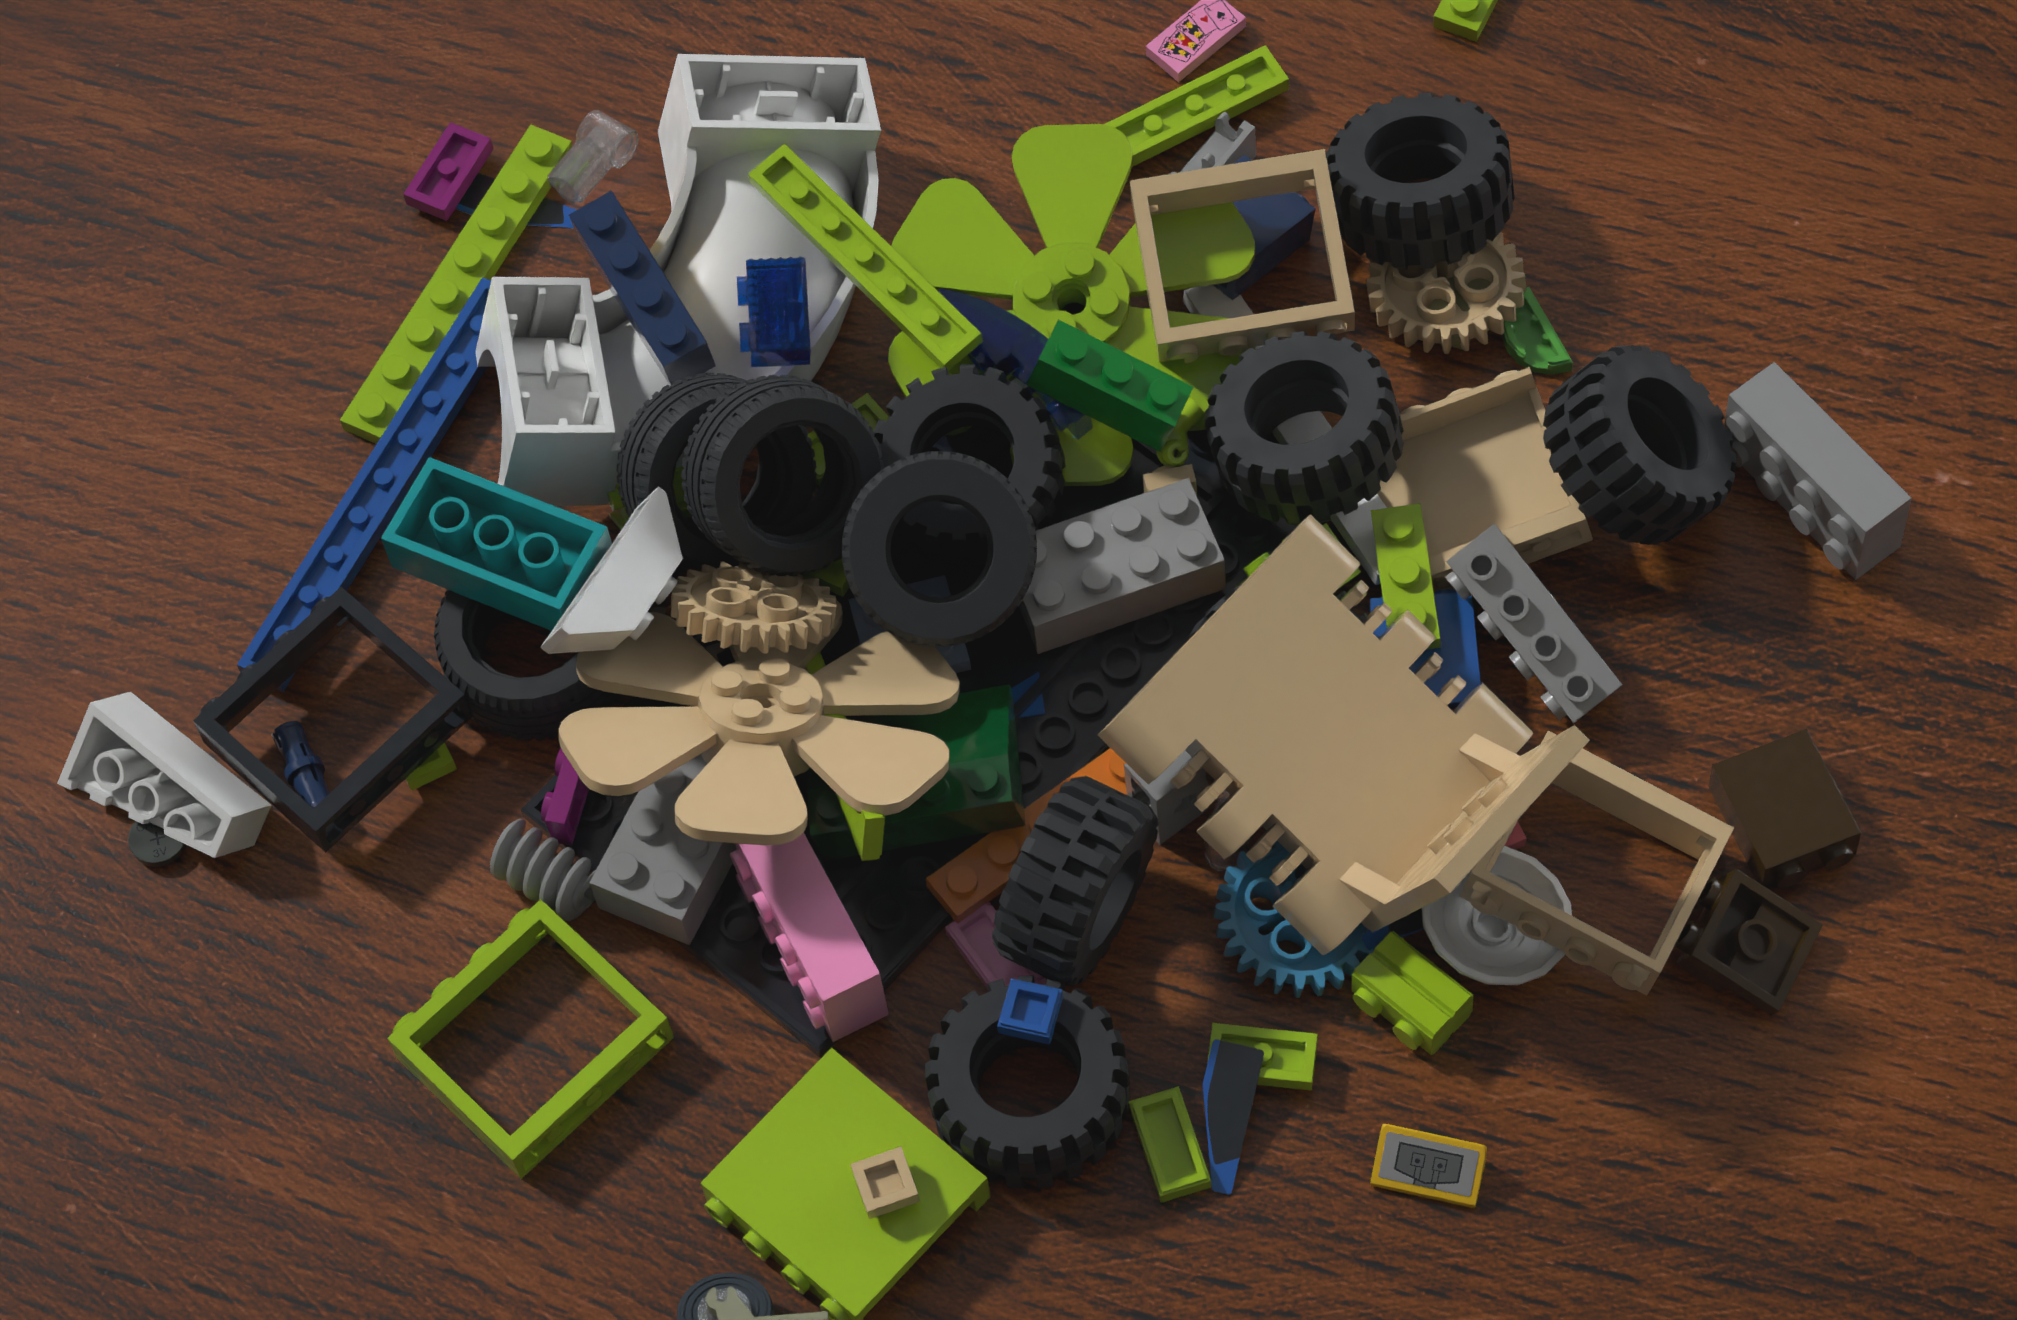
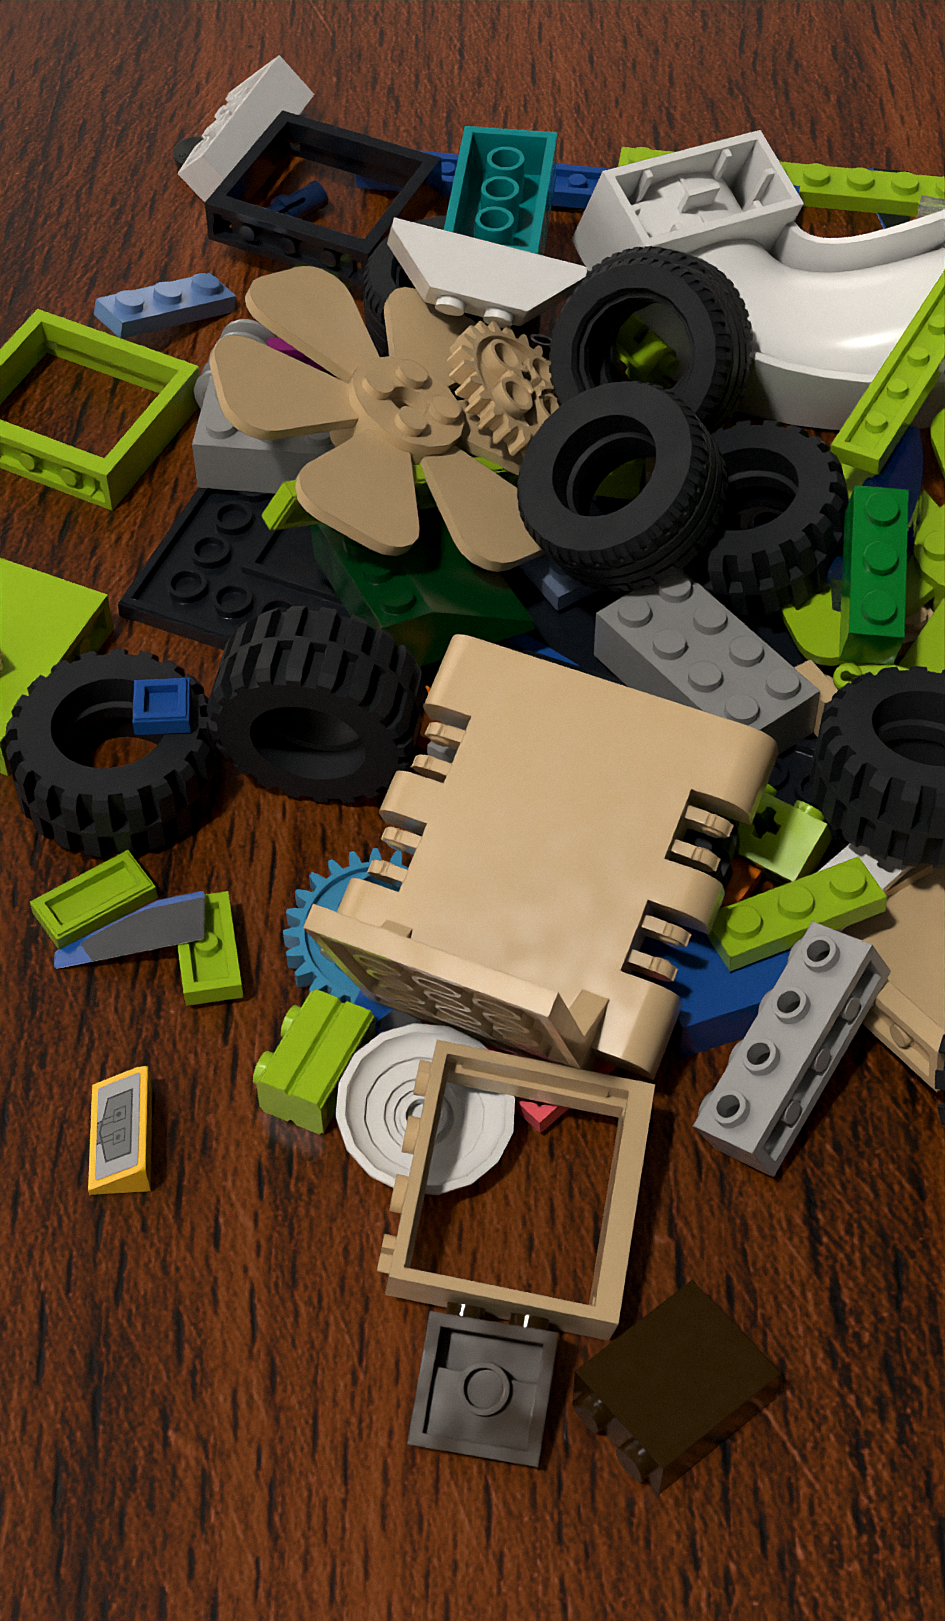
camera: 65 degrees right, 10 degrees down
magenta plate [403,122,494,221] -> none
dark blue brick [569,191,716,386] -> none
bright pink brick [730,832,889,1042] -> none
clear blue brick [736,256,811,367] -> none
none -> medium blue plate [94,273,236,339]

